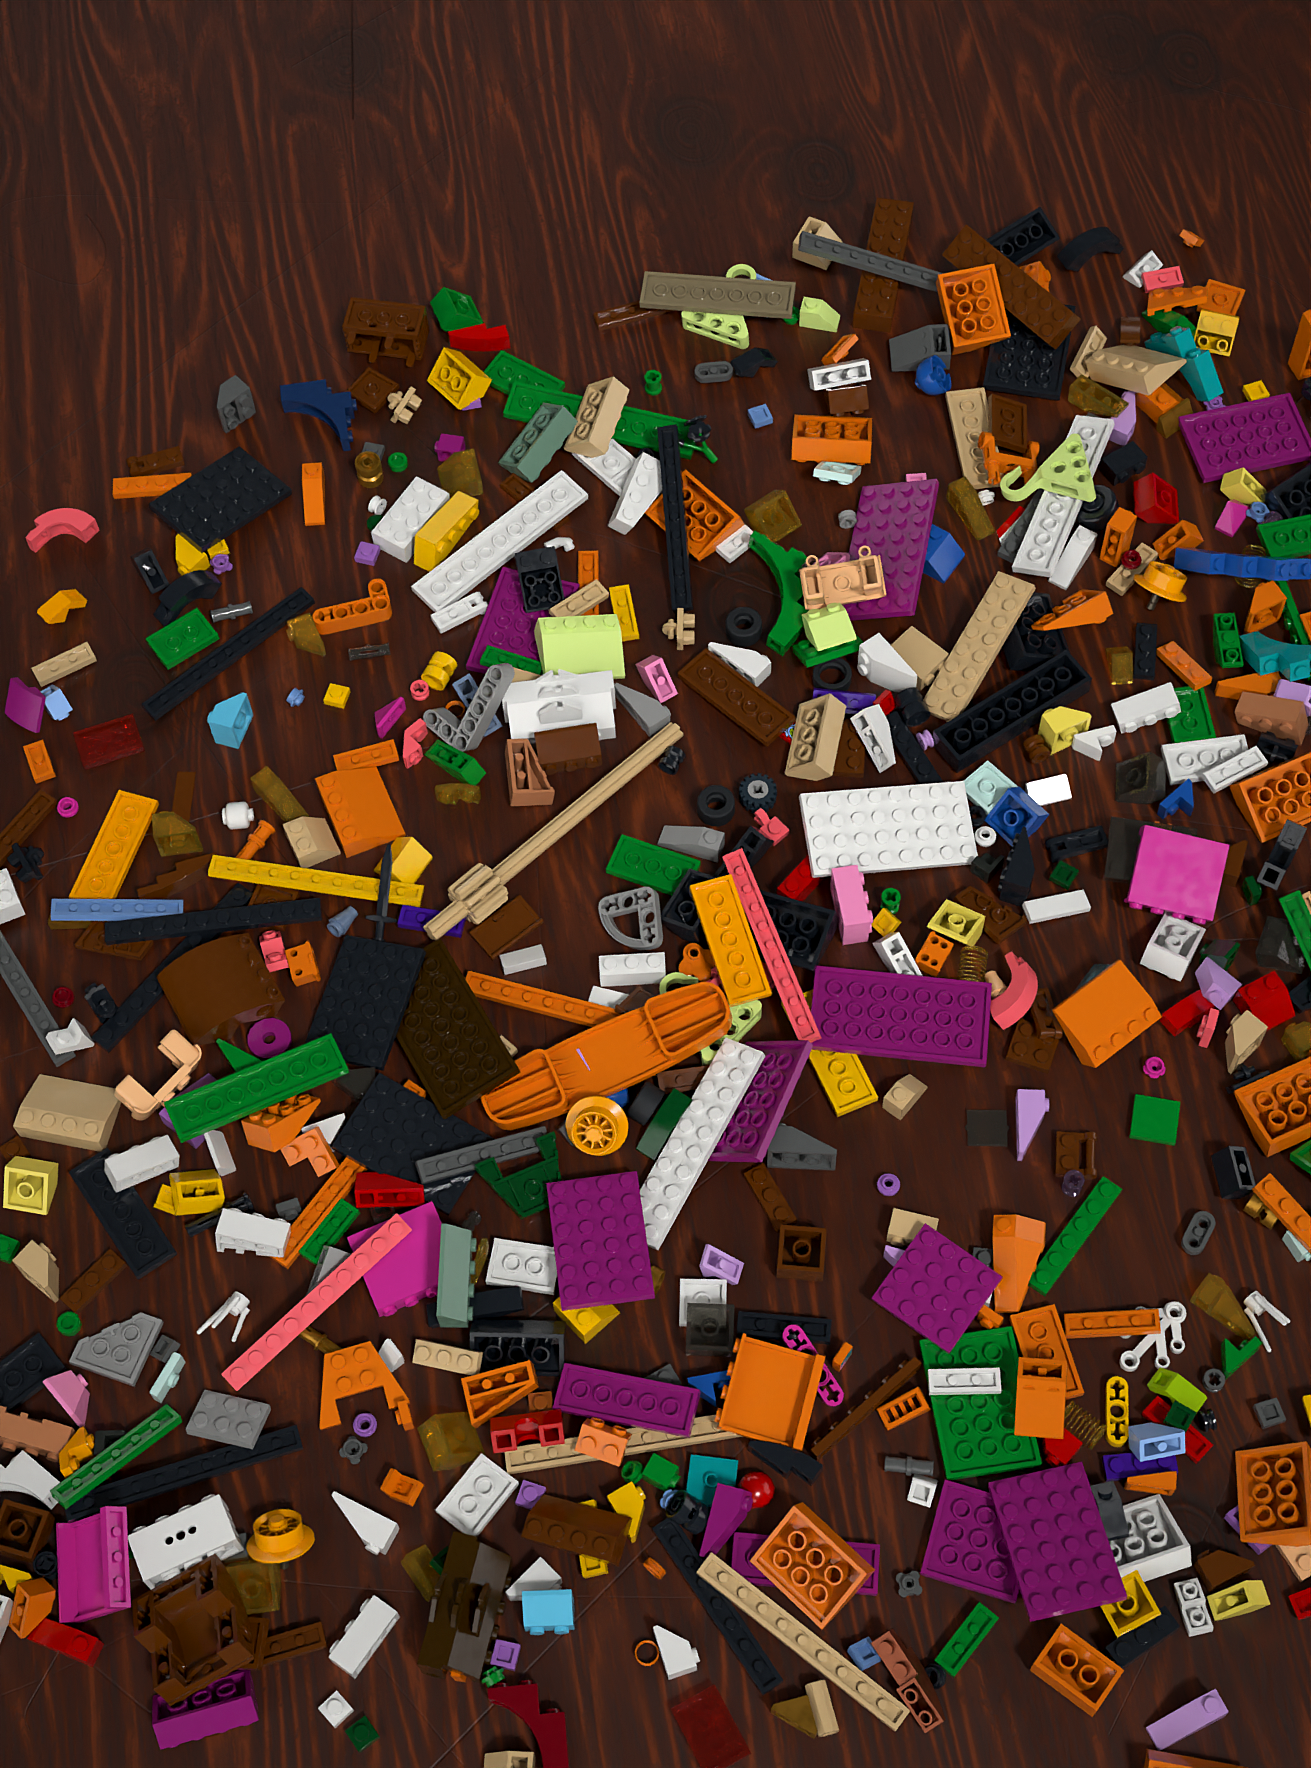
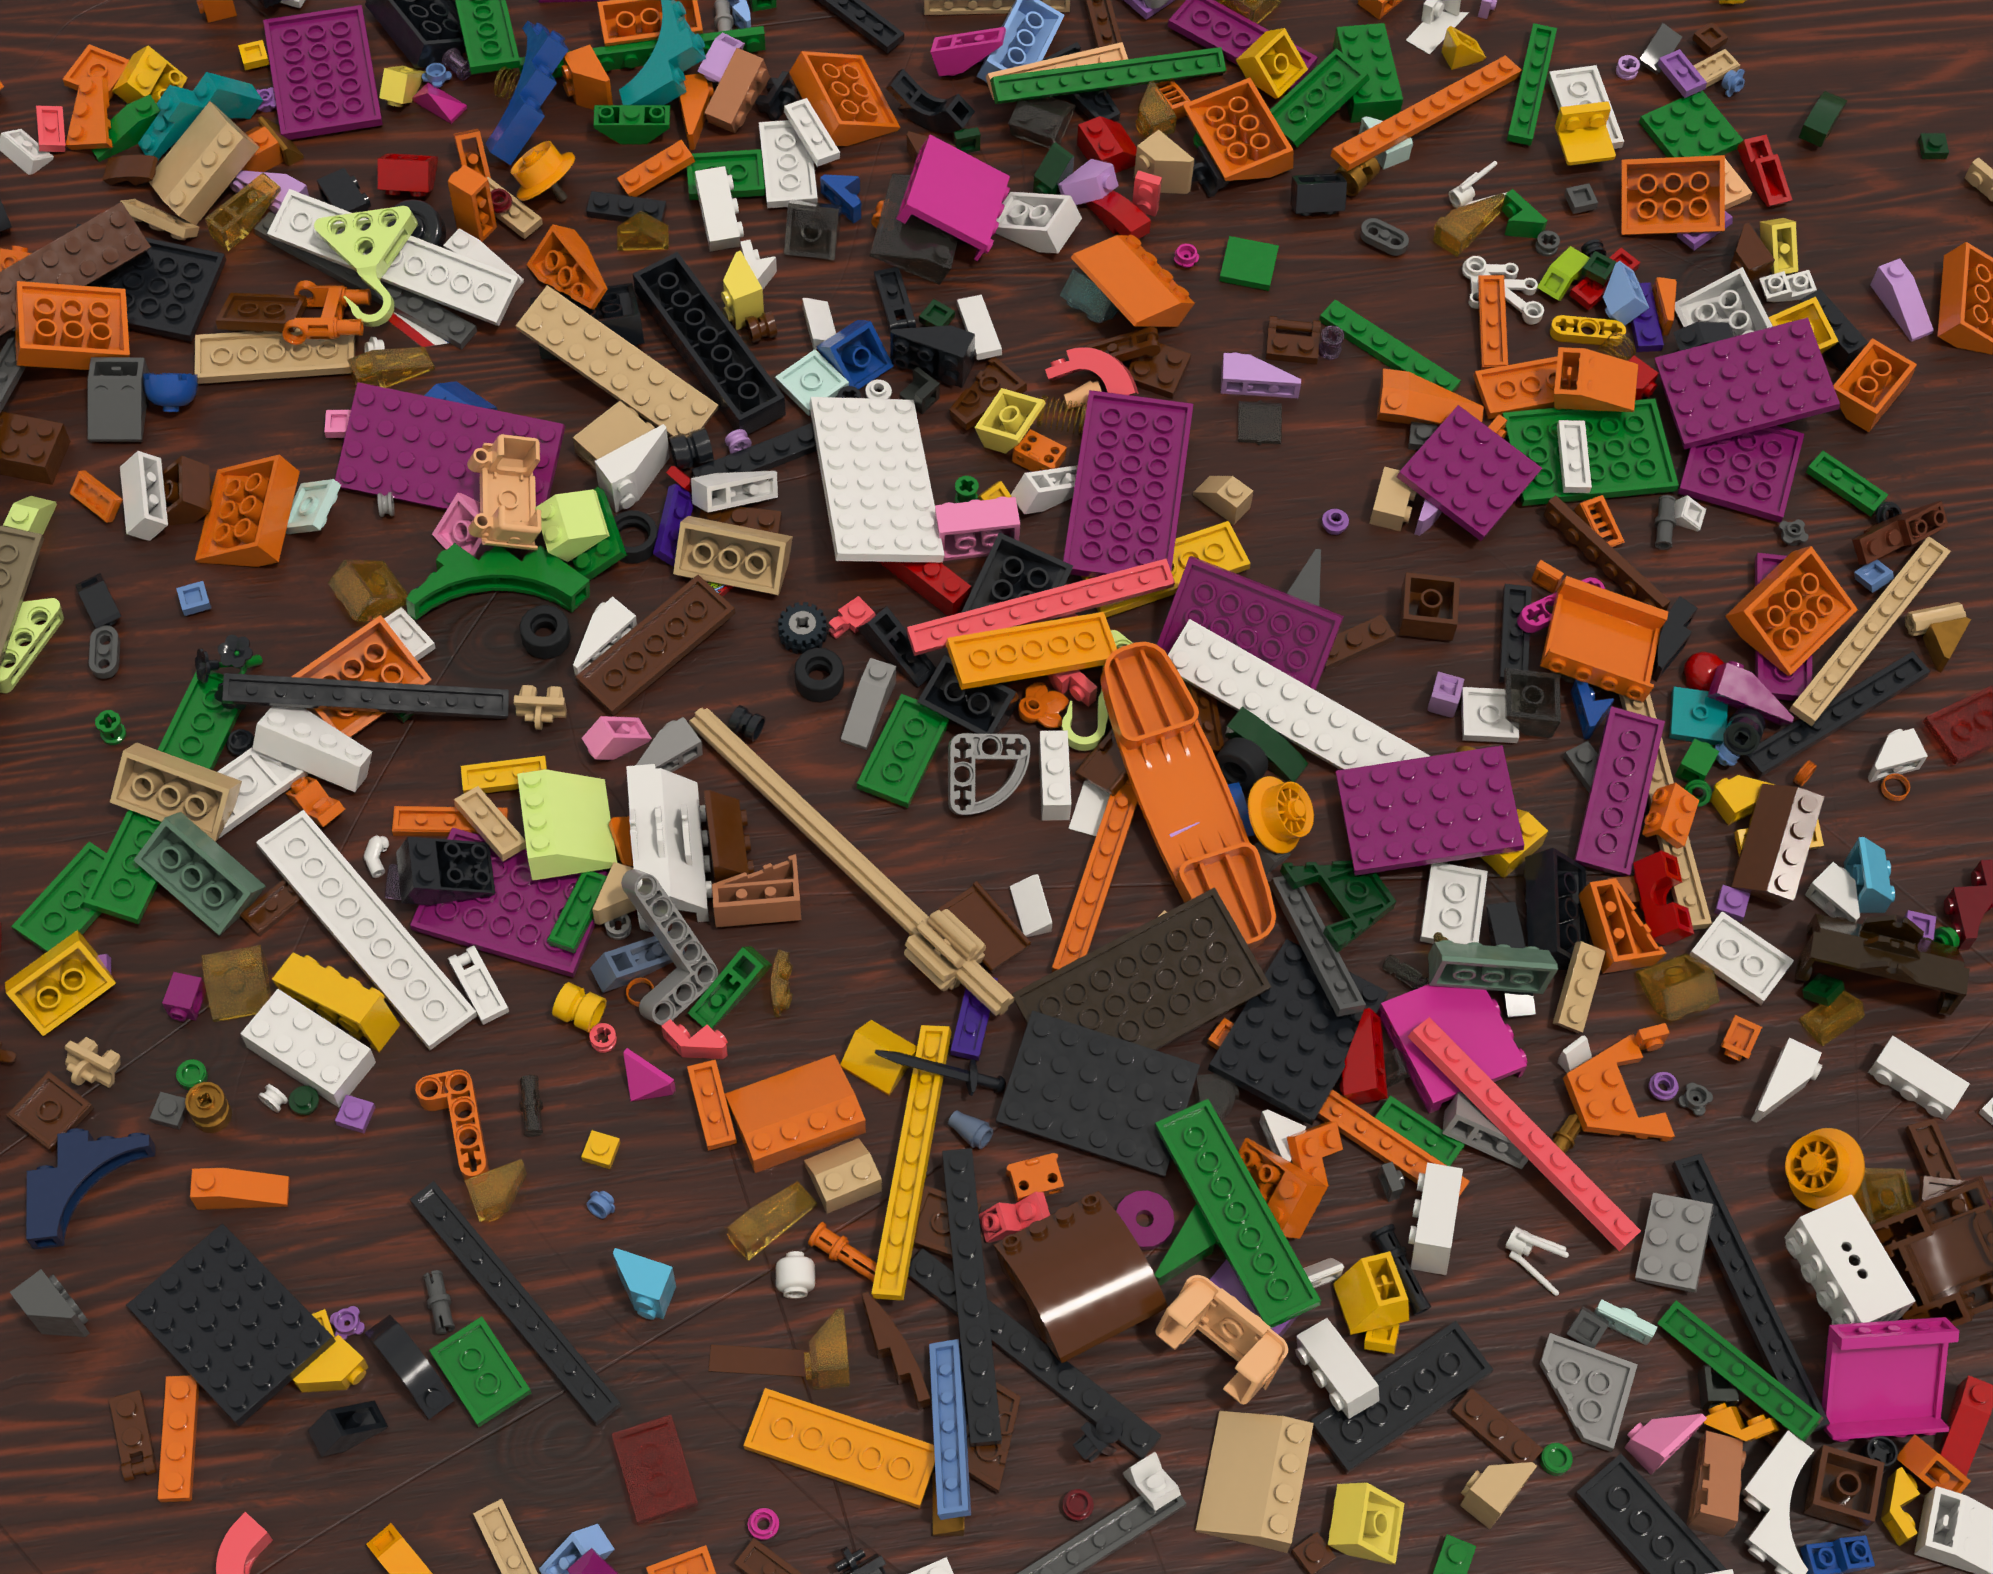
camera: 95 degrees left, 0 degrees up
none -> orange slope [285,776,345,827]

